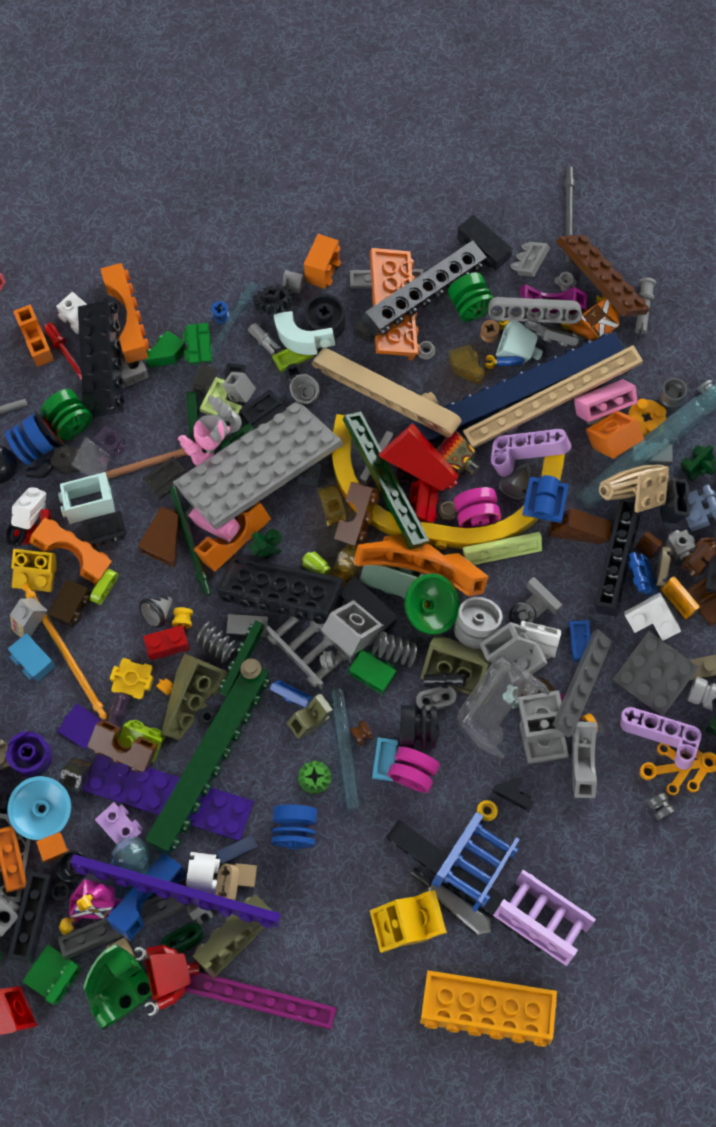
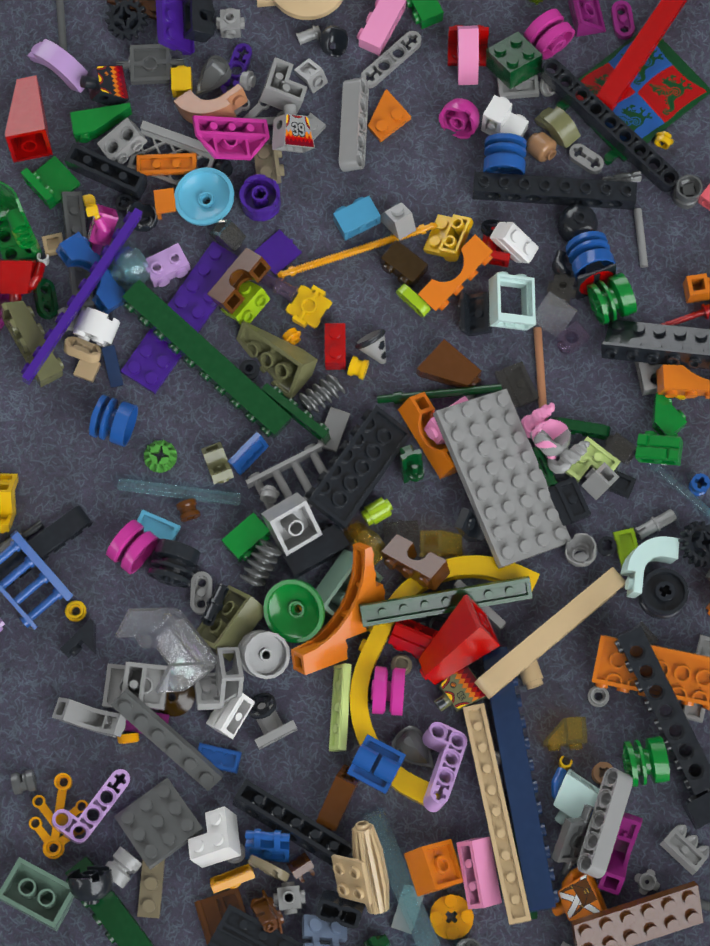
camera: 105 degrees right, 5 degrees up
dark tan plate [241,659,261,679] -> none

